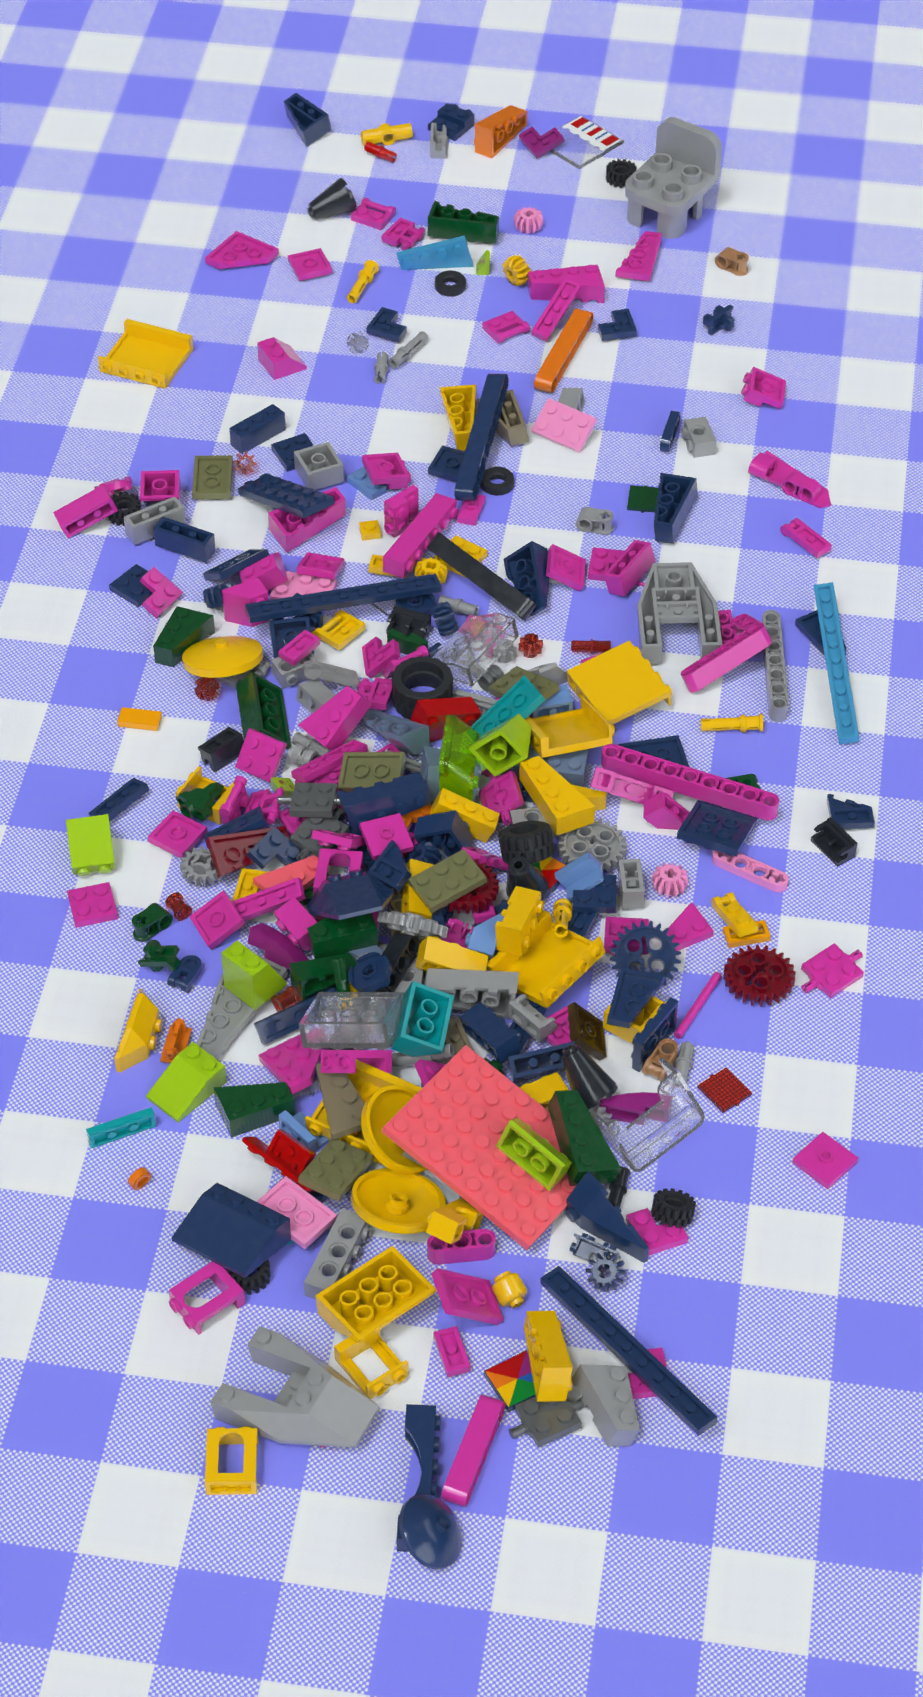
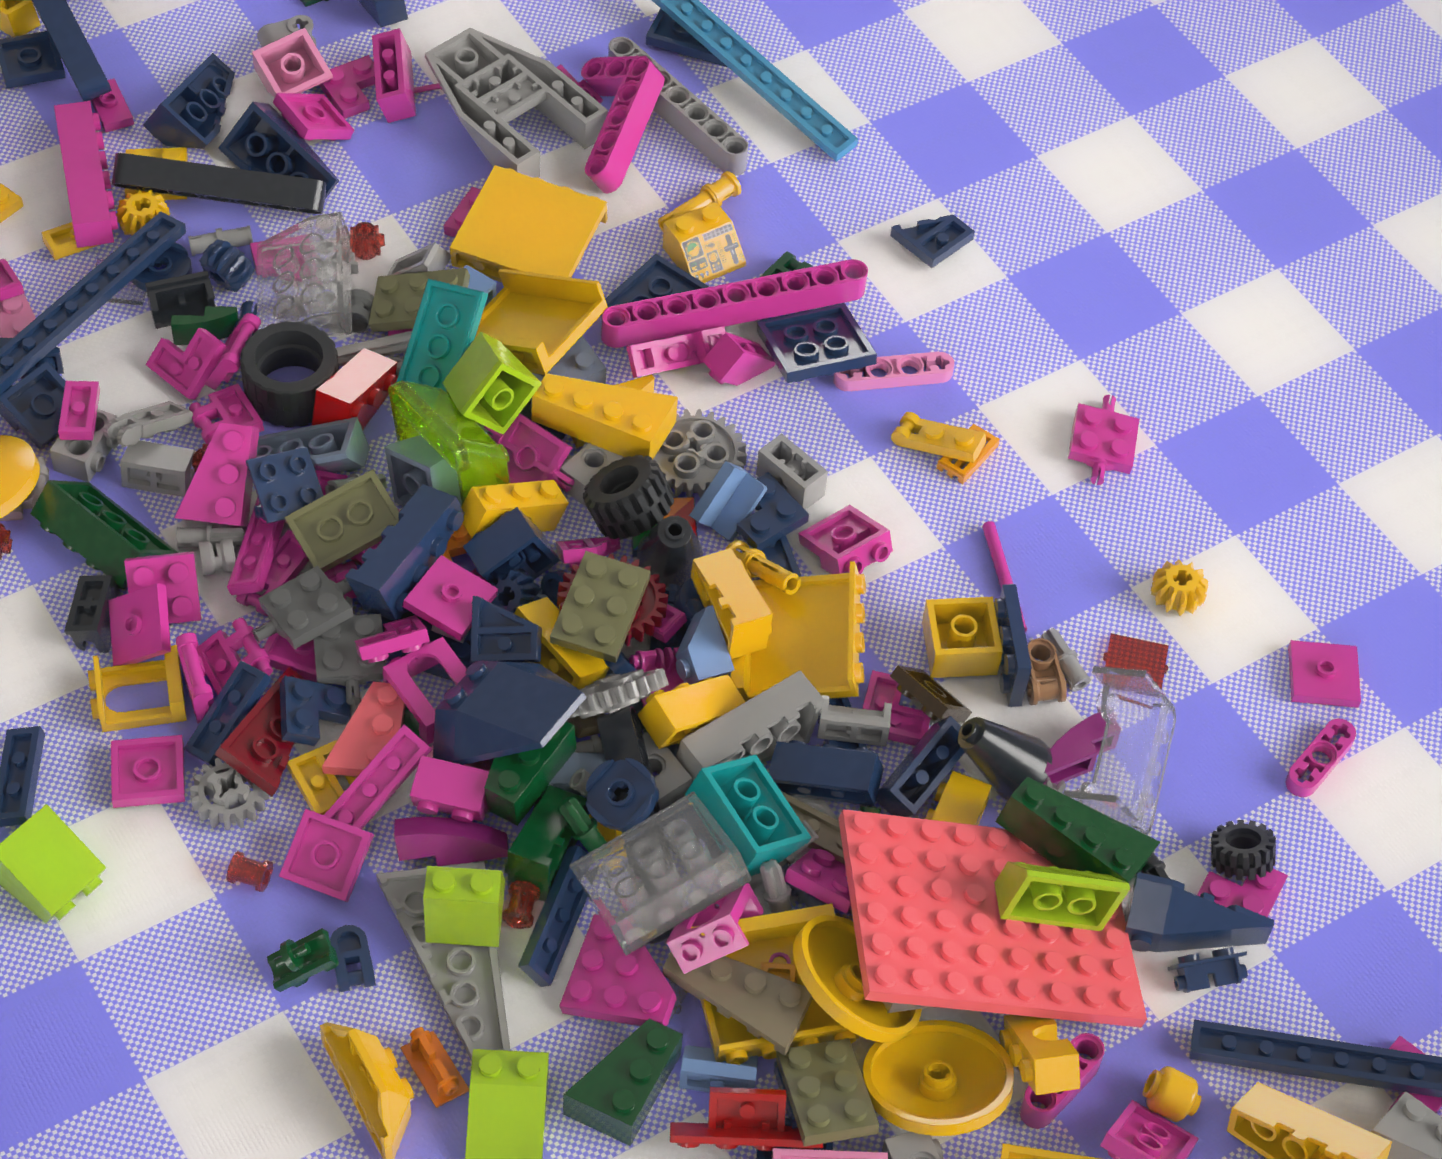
camera: 45 degrees left, 5 degrees up
dark pink plate [67,882,118,928] -> none
dark green piece [132,903,173,942] -> none
dark green rock [176,782,224,822] -> none
lime slope [270,777,295,796] -> none
yellow plate [312,610,365,651] -> none
dark pink plate [384,484,419,538] -> none
black tyre [481,467,514,496] -> none
clear red axle [571,639,611,654] -> none
dark blue gear [585,1251,627,1292] -> none
dark blue wing [607,967,665,1028] -> none
dark blue gear [609,920,681,990] -> none
bright pink gear [652,862,688,898] -> none
dark pink wing [666,903,714,951] -> none
dark red gear [723,944,796,1007] -> none
black hinge [811,817,858,867] -> none
none -> dark pink plate [108,583,171,666]
none -> dark blue wedge [143,53,235,149]
none -> dark blue hinge [246,447,324,524]
none -> bright pink slope [252,28,333,98]
none -> yellow slope [662,202,746,283]
none -> light grey axle [760,859,792,914]
none -> yellow gear [1151,559,1208,616]
none -> dark pink beam [1285,718,1356,797]

